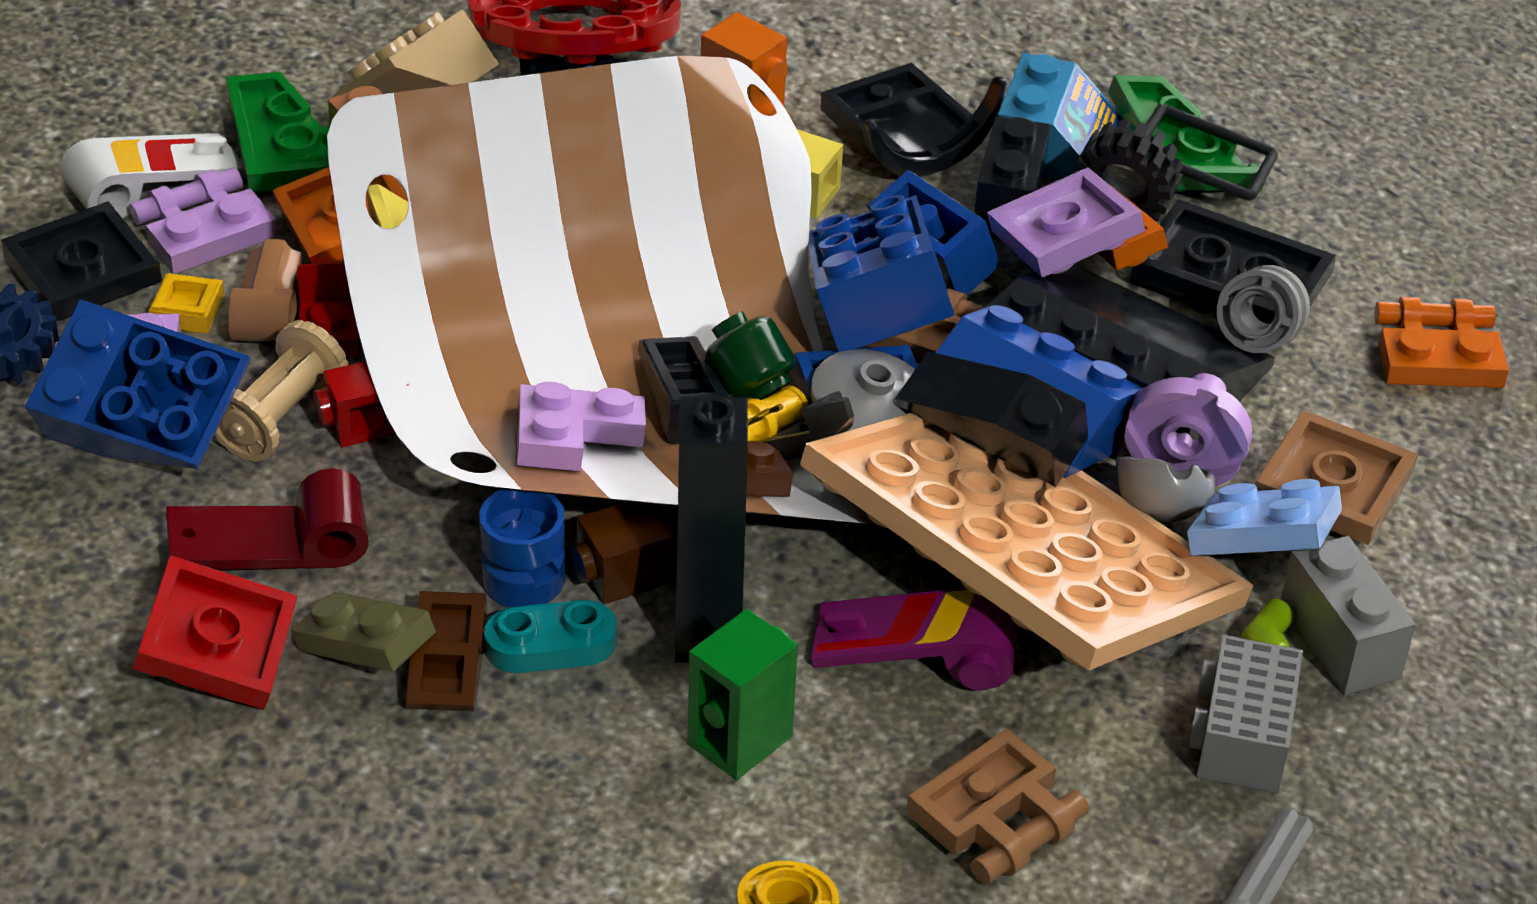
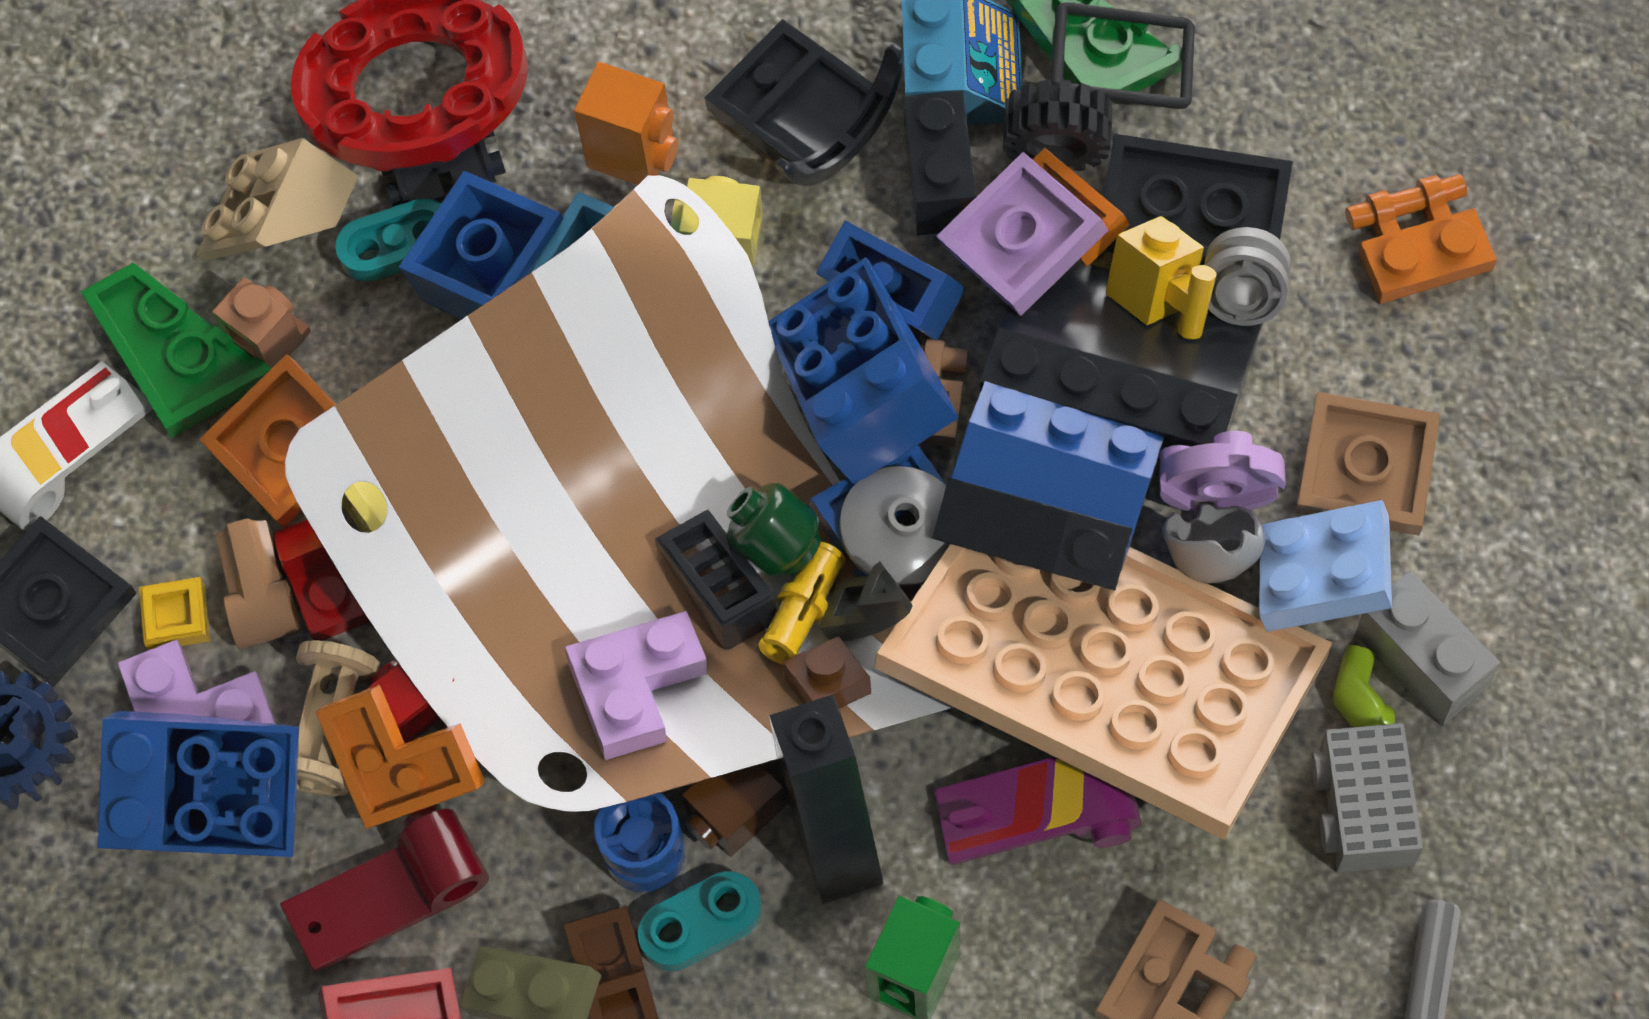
camera: 10 degrees left, 25 degrees up
lavender plate [129,167,278,274] -> none
none -> orange plate [315,685,485,829]
none -> yellow brick [1105,216,1216,339]

